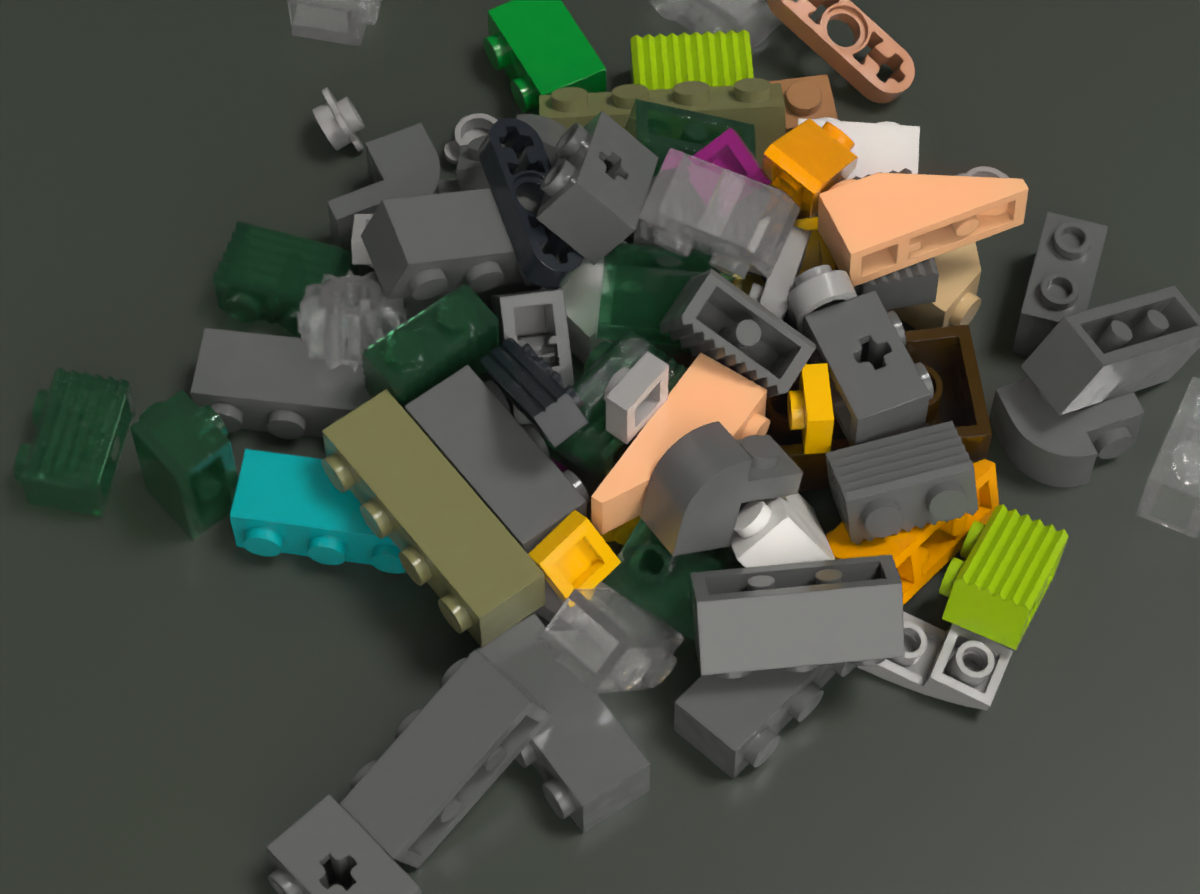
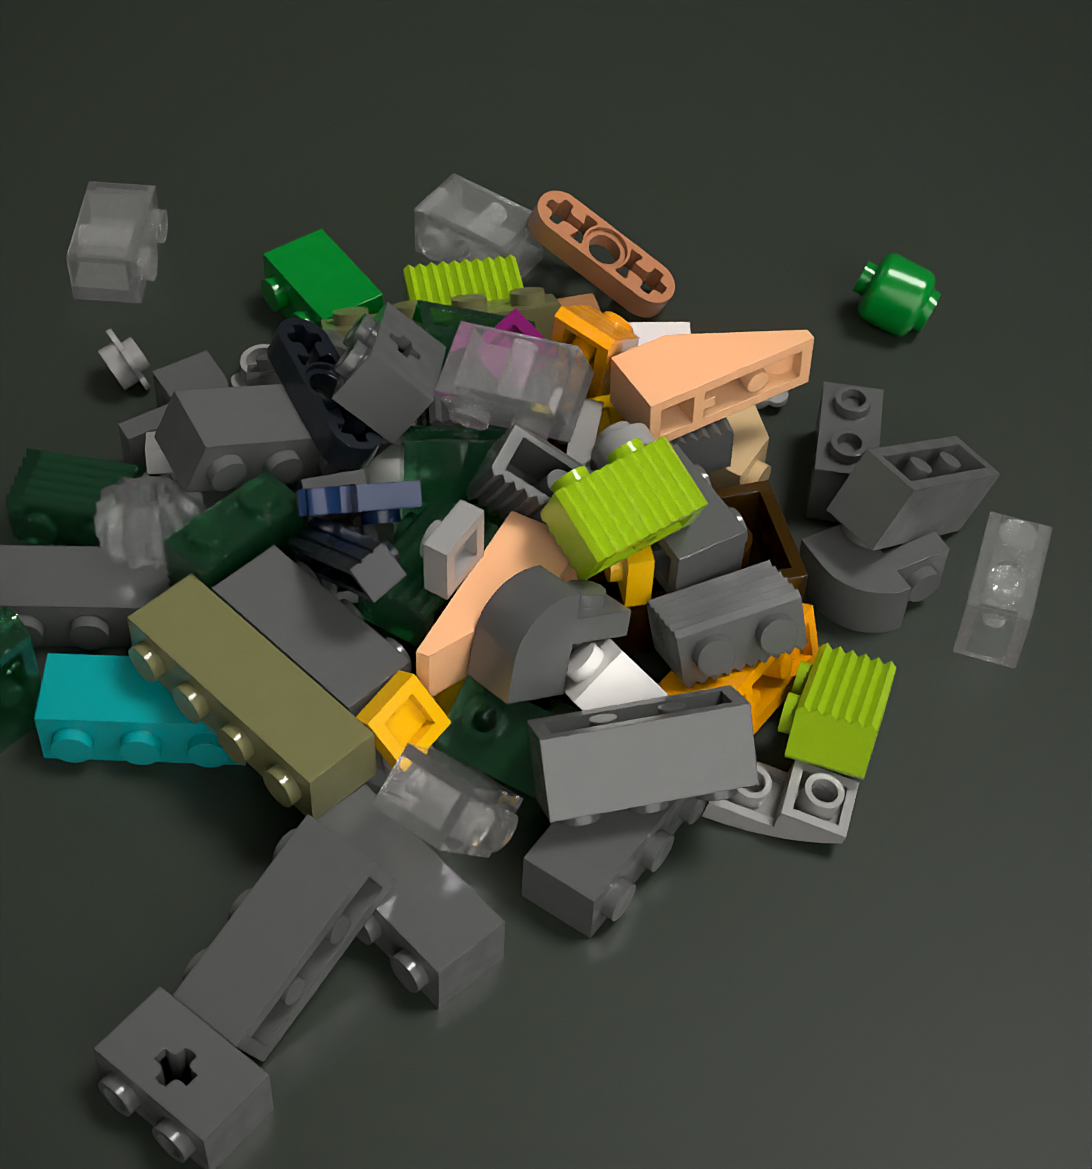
camera: 10 degrees left, 10 degrees down
none -> dark blue plate [296,480,422,525]
none -> lime brick [540,436,708,580]
none -> green head [852,252,941,337]

